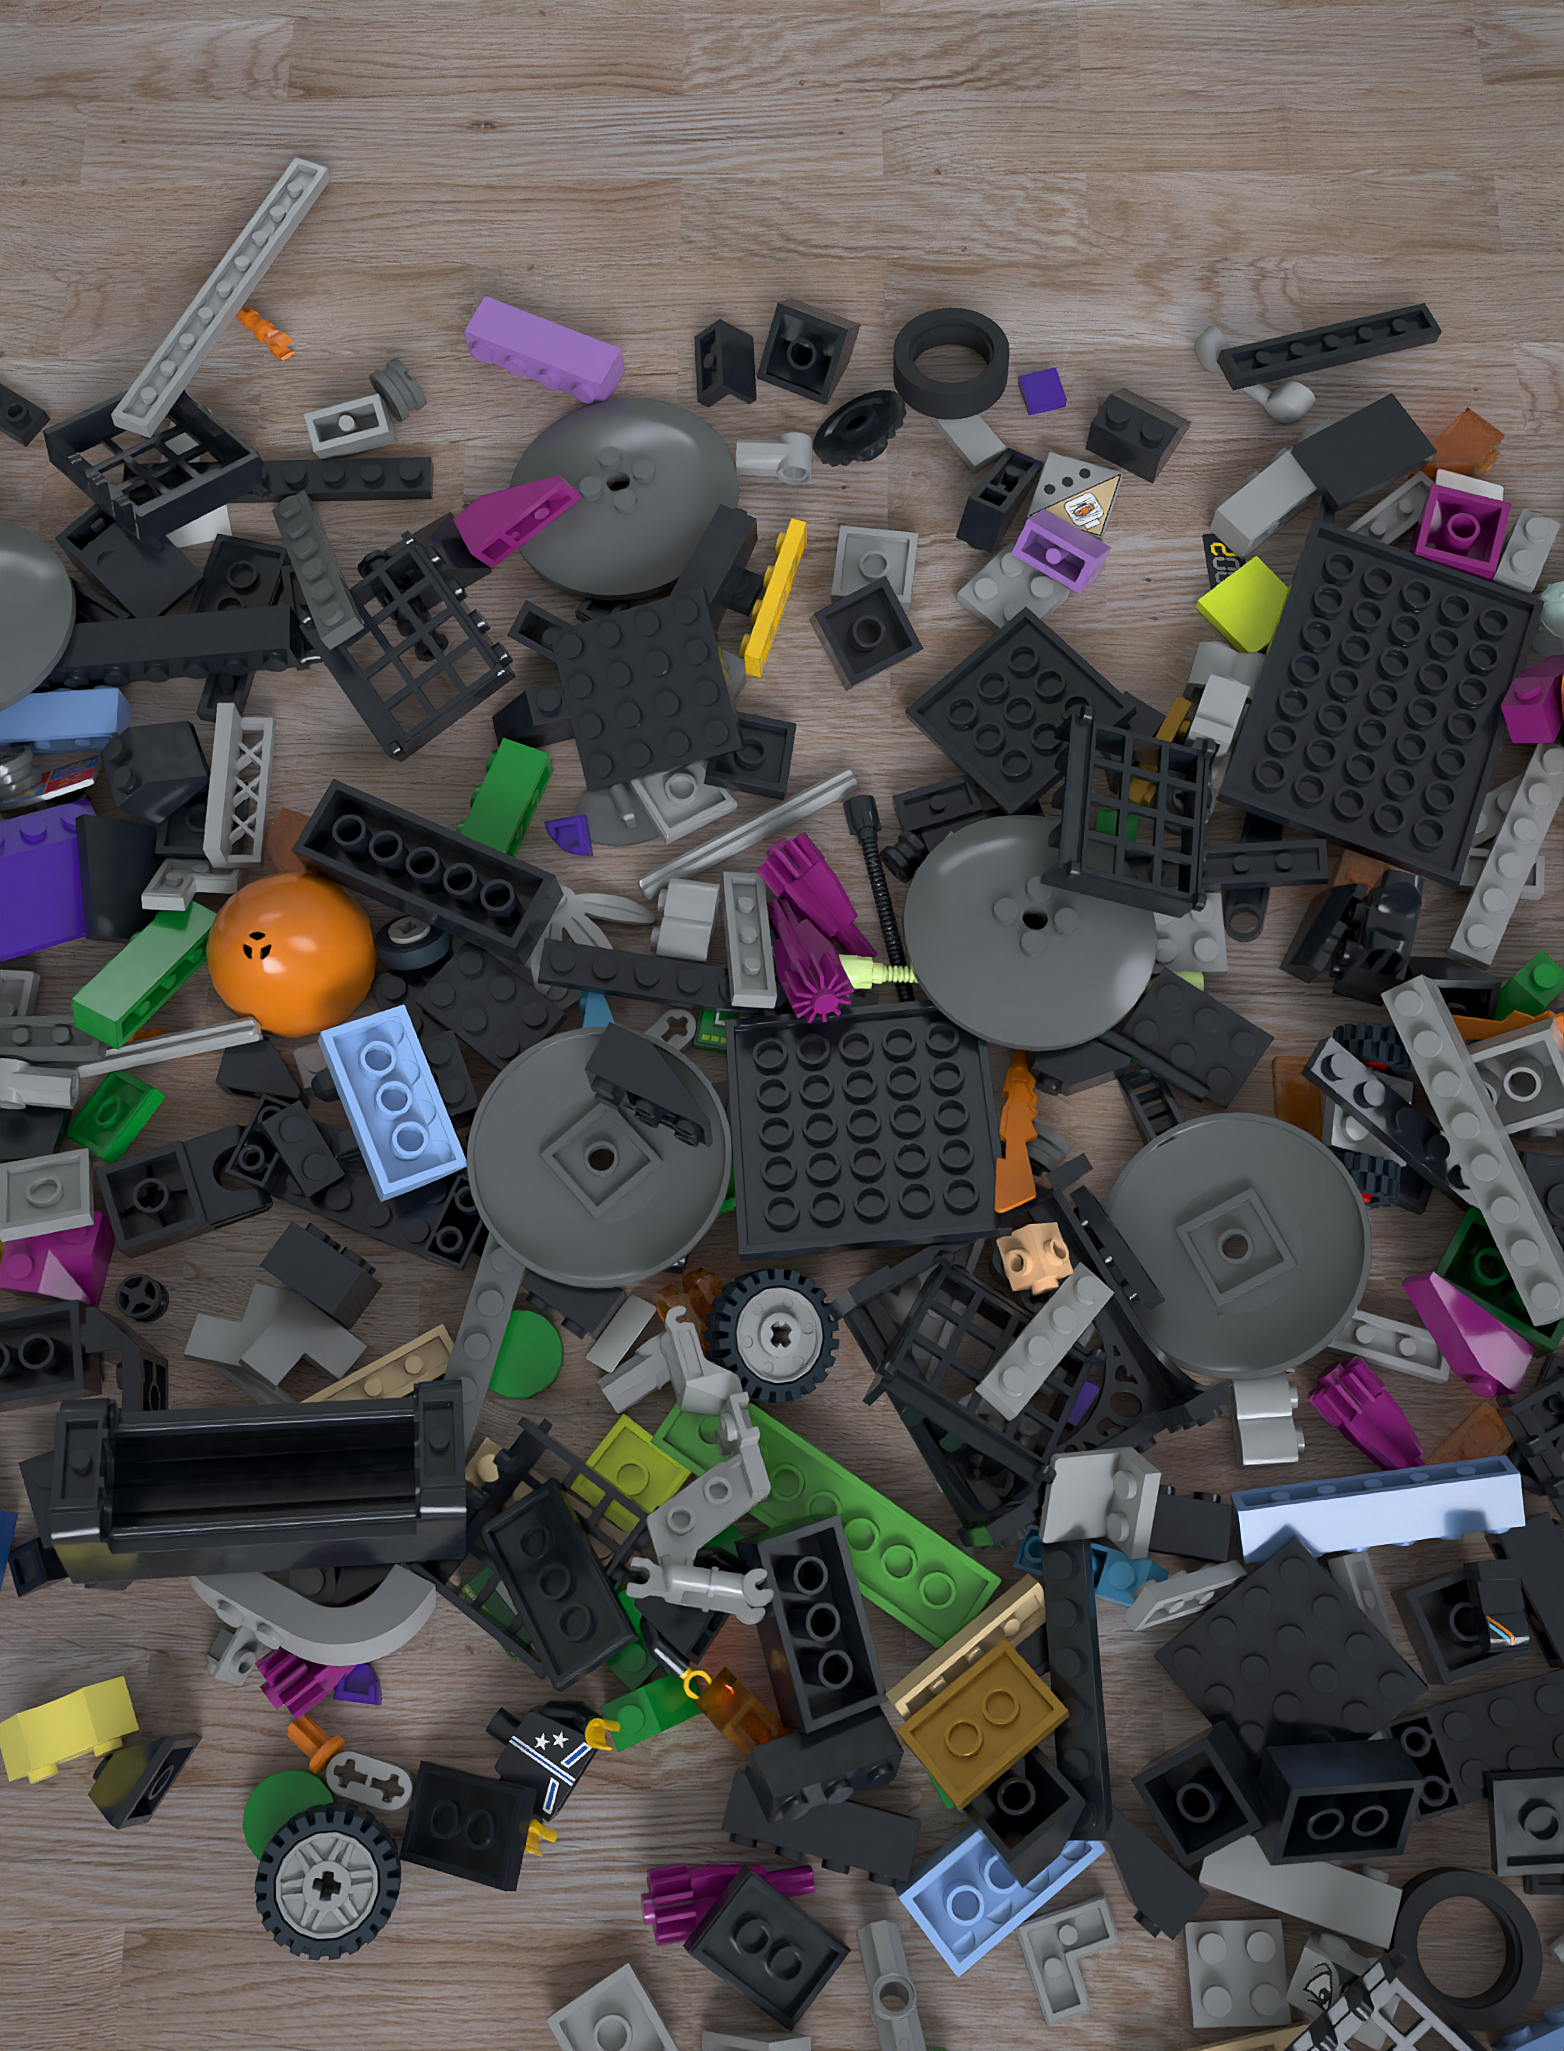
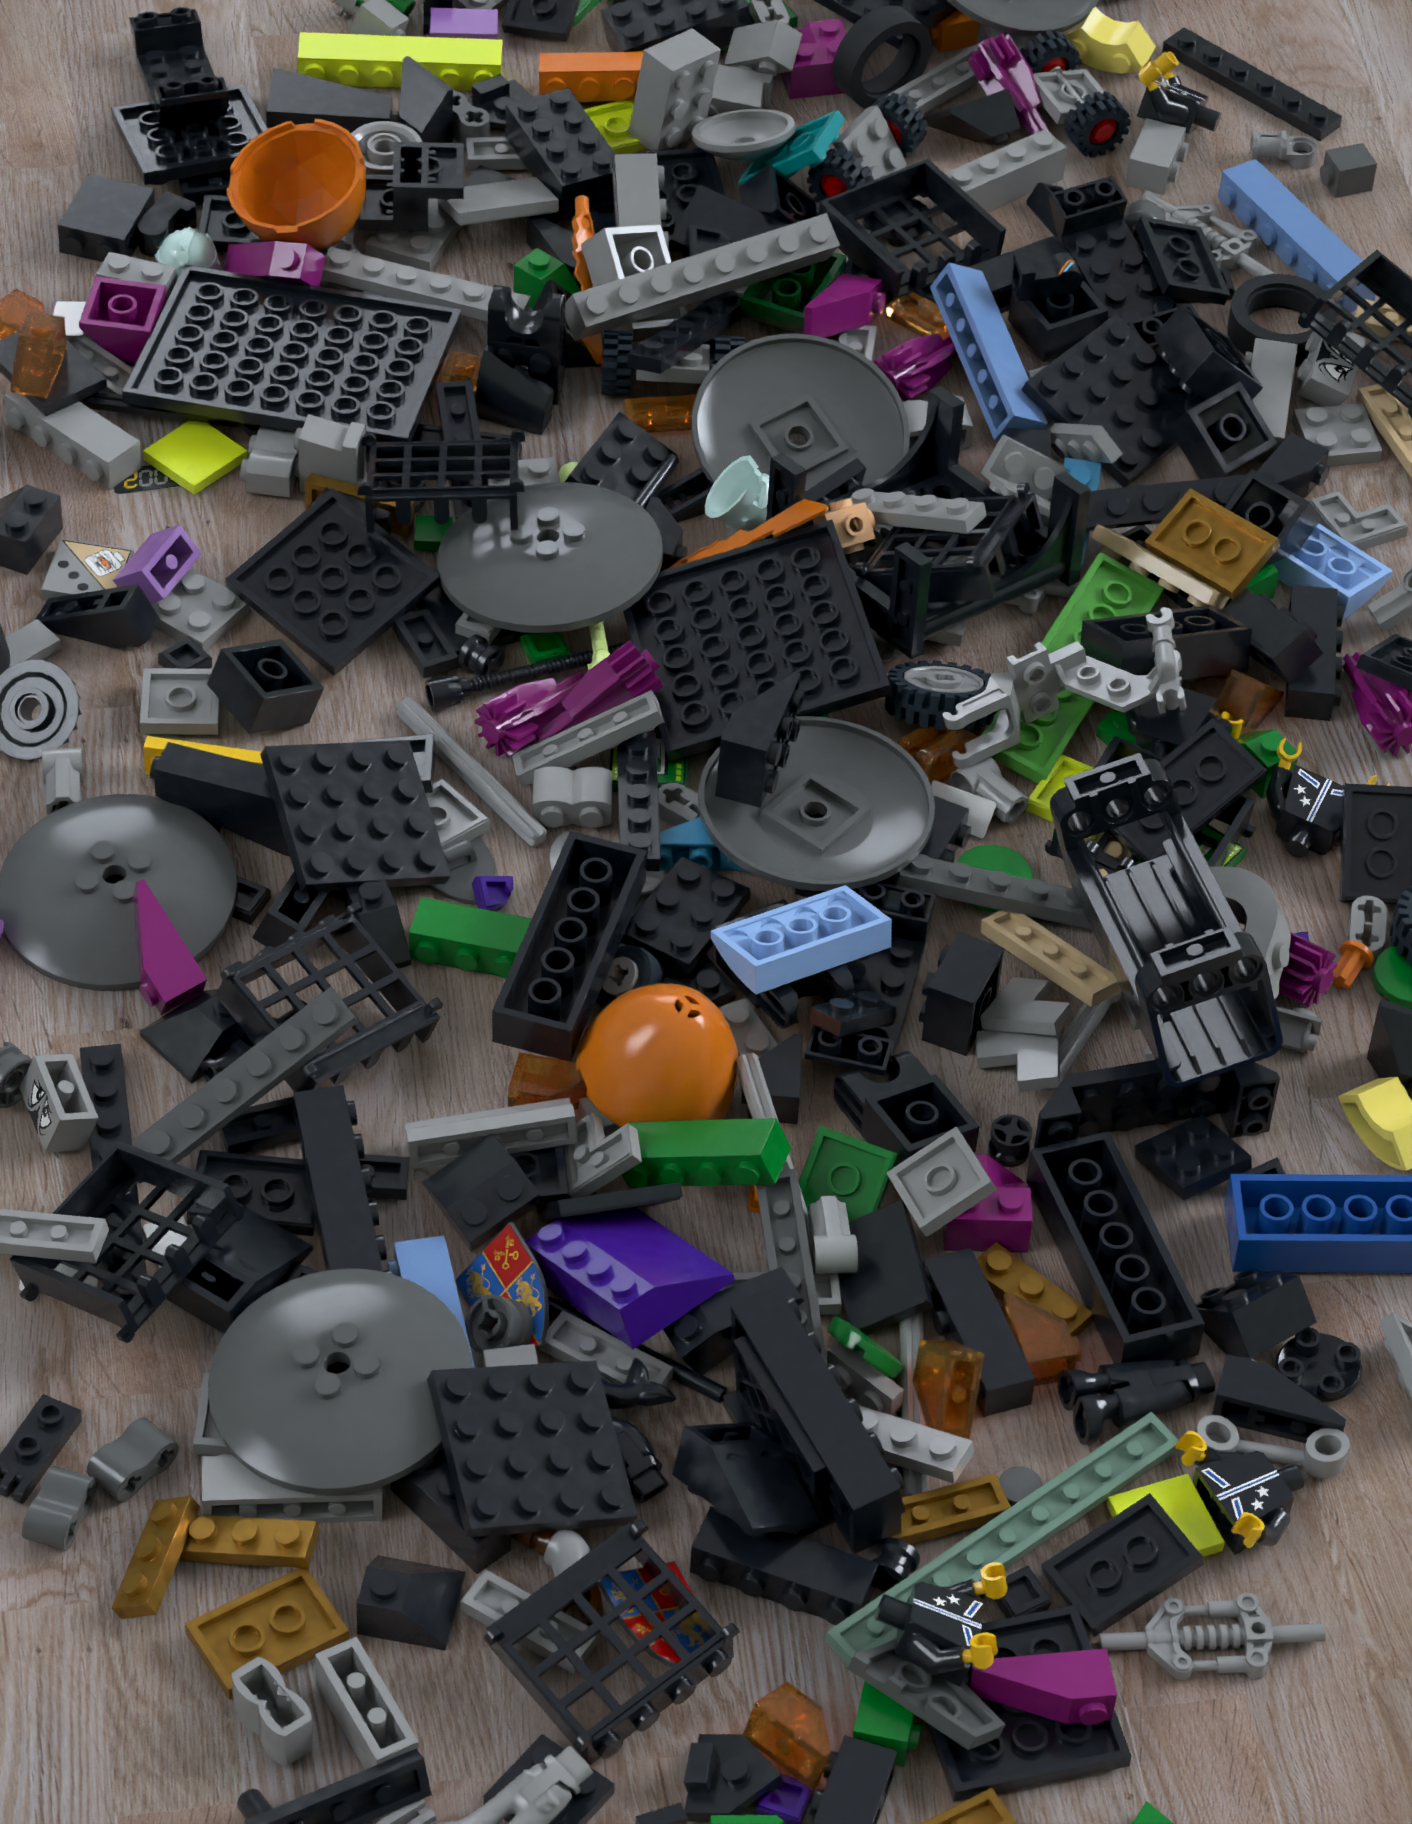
camera: 105 degrees left, 25 degrees down
none -> clear orange slope [11,312,67,398]
none -> black tile [158,637,212,669]
none -> light aqua helmet [705,455,769,530]

